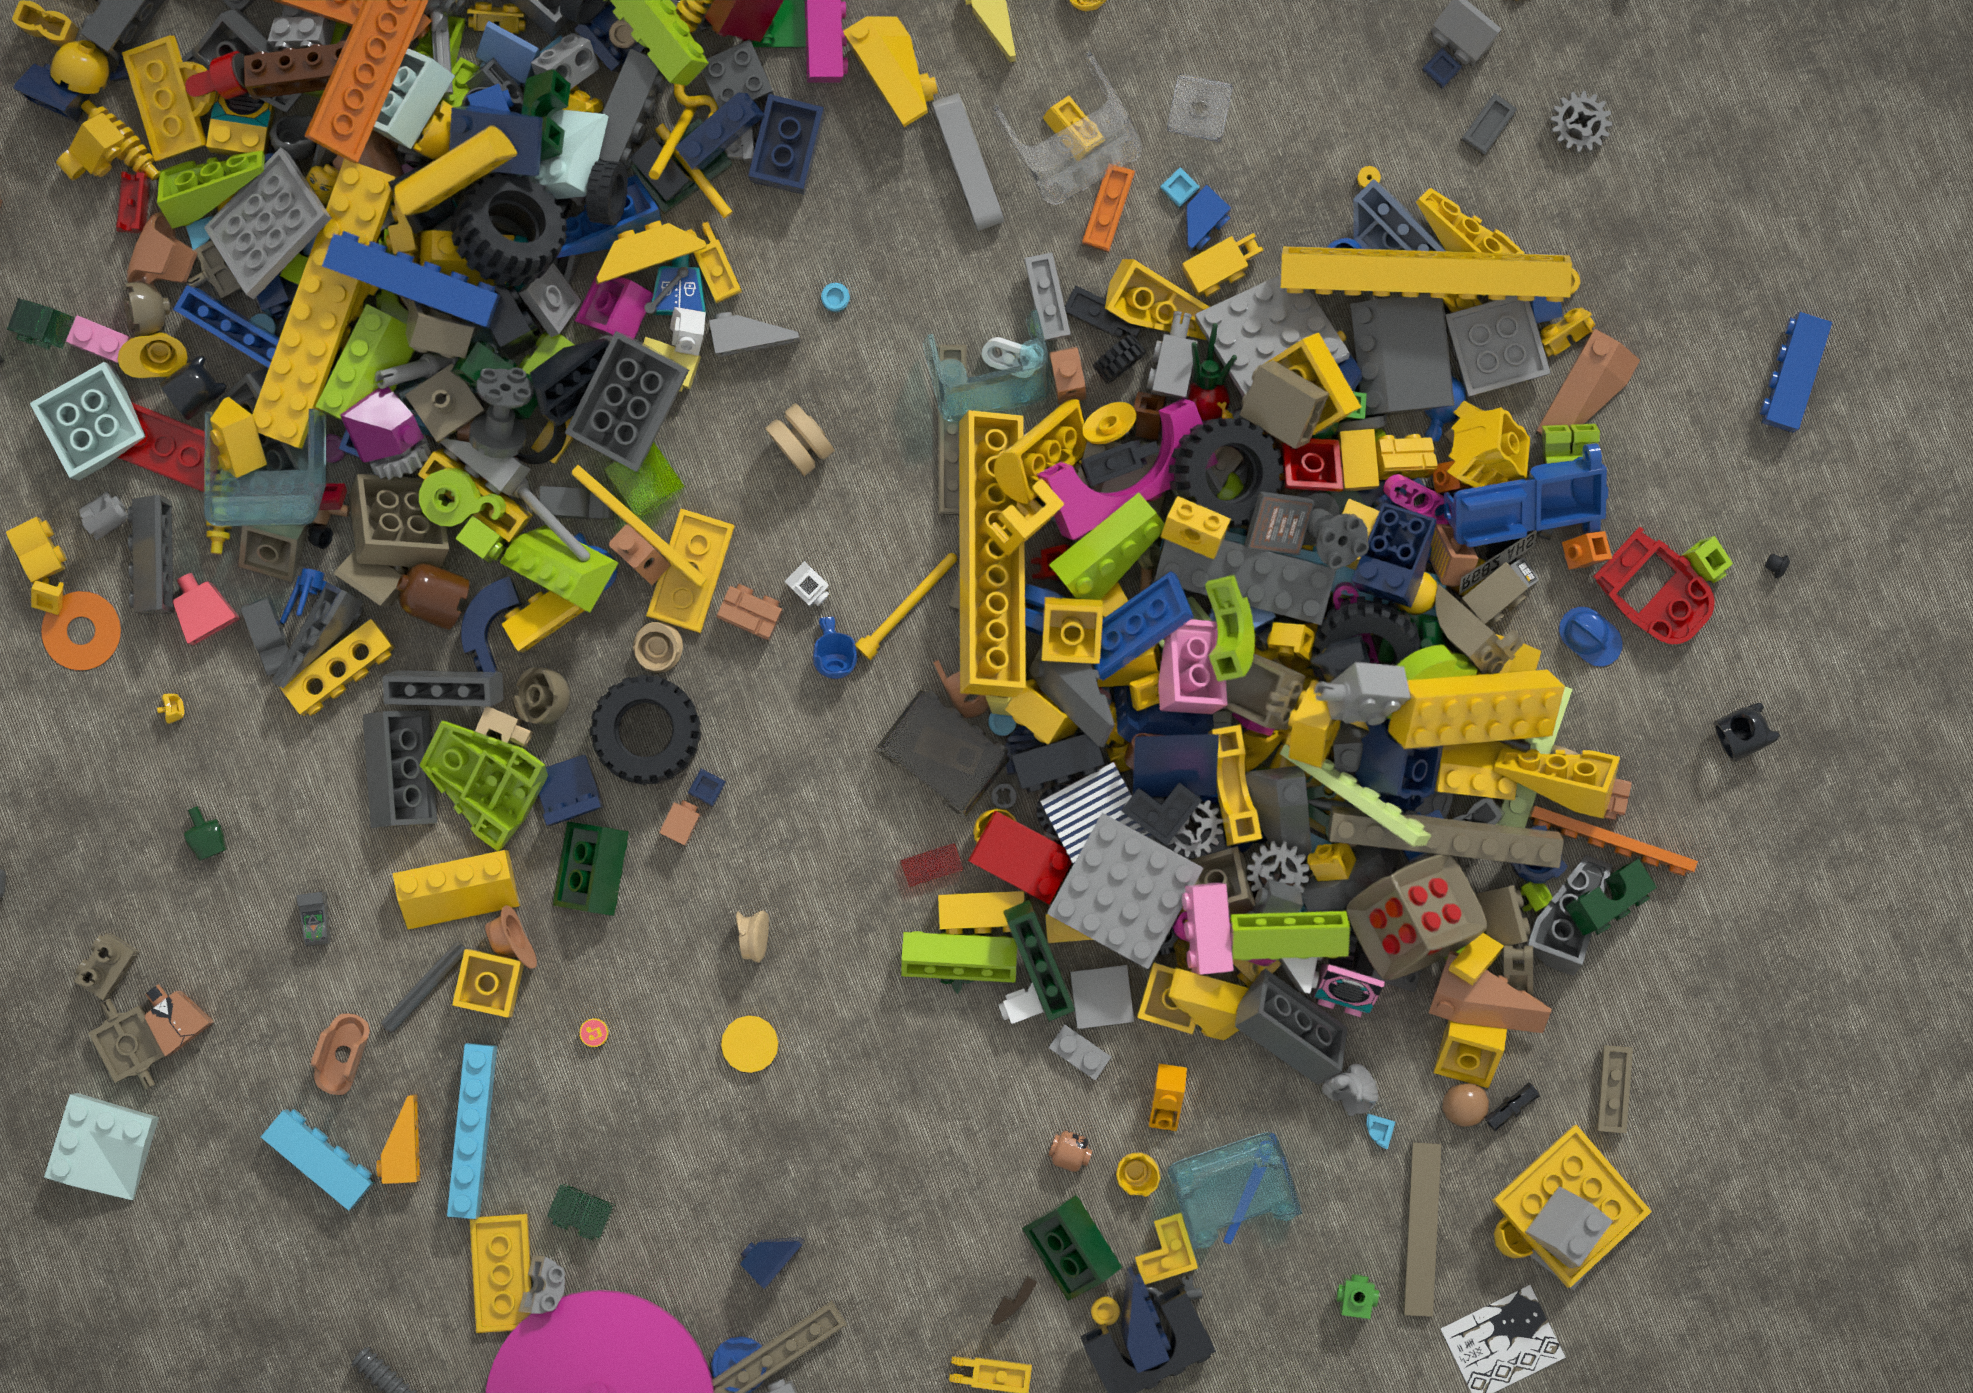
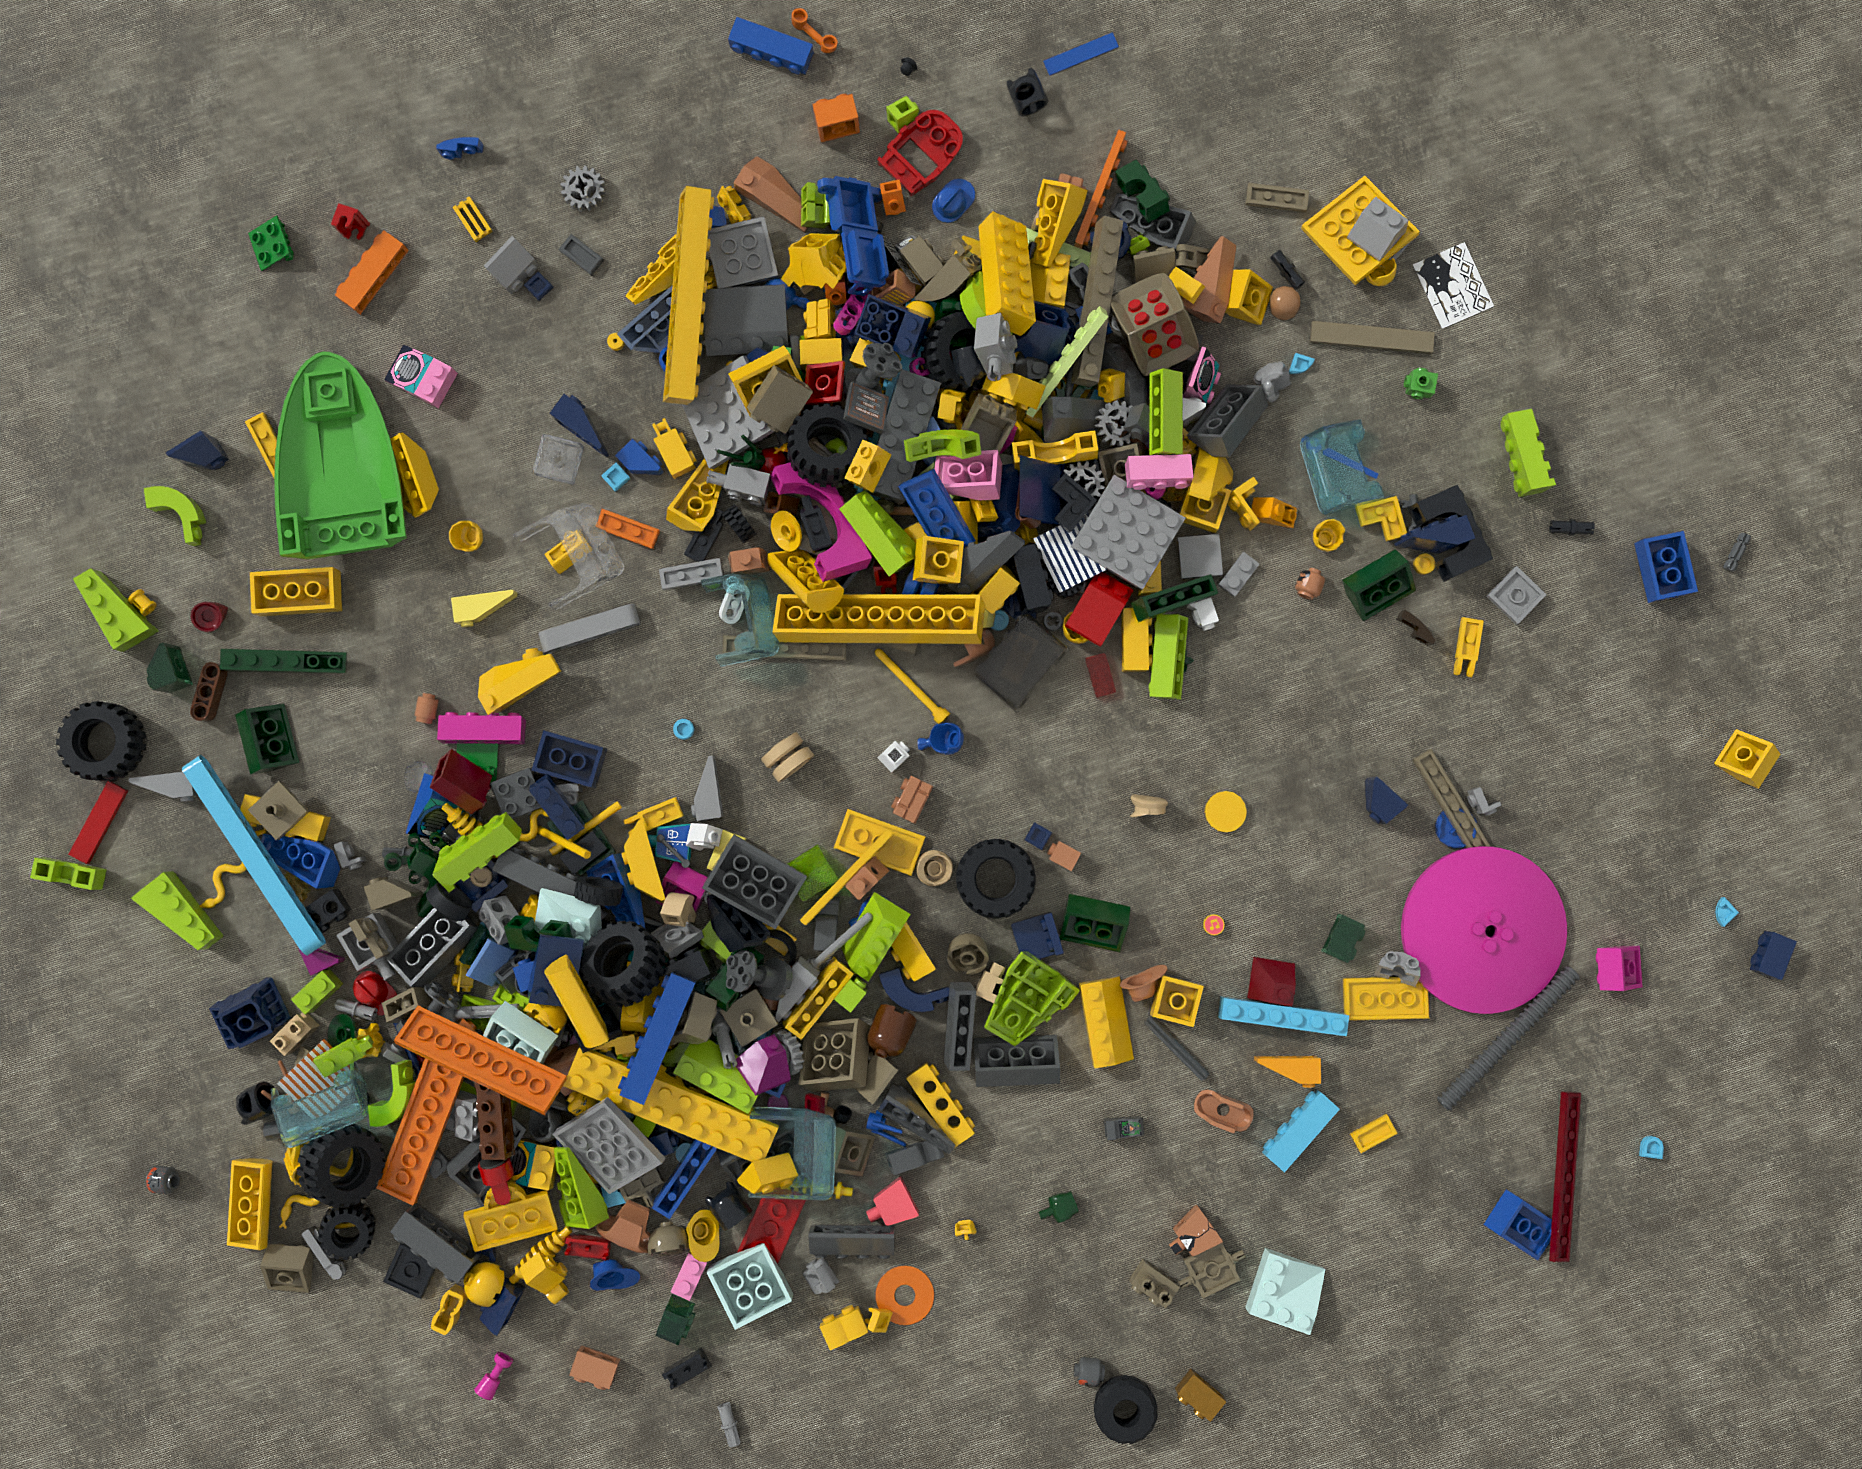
camera: 85 degrees left, 0 degrees up
lime piece [419,468,506,527] -> none
yellow panel [985,478,1065,556] -> none
none -> clear green plate [459,924,493,966]
none -> dark blue slope [549,394,609,458]
none -> blue piece [590,1259,640,1291]
none -> tan brick [660,892,696,927]
none -> orange bar [791,8,838,53]
none -> orange brick [812,94,860,143]
none -> blue sticker [1043,32,1119,76]
none -> yellow bracket [1227,477,1260,531]
none -> dark red slope [1247,957,1296,1007]
none -> yellow tile [1350,1114,1398,1153]

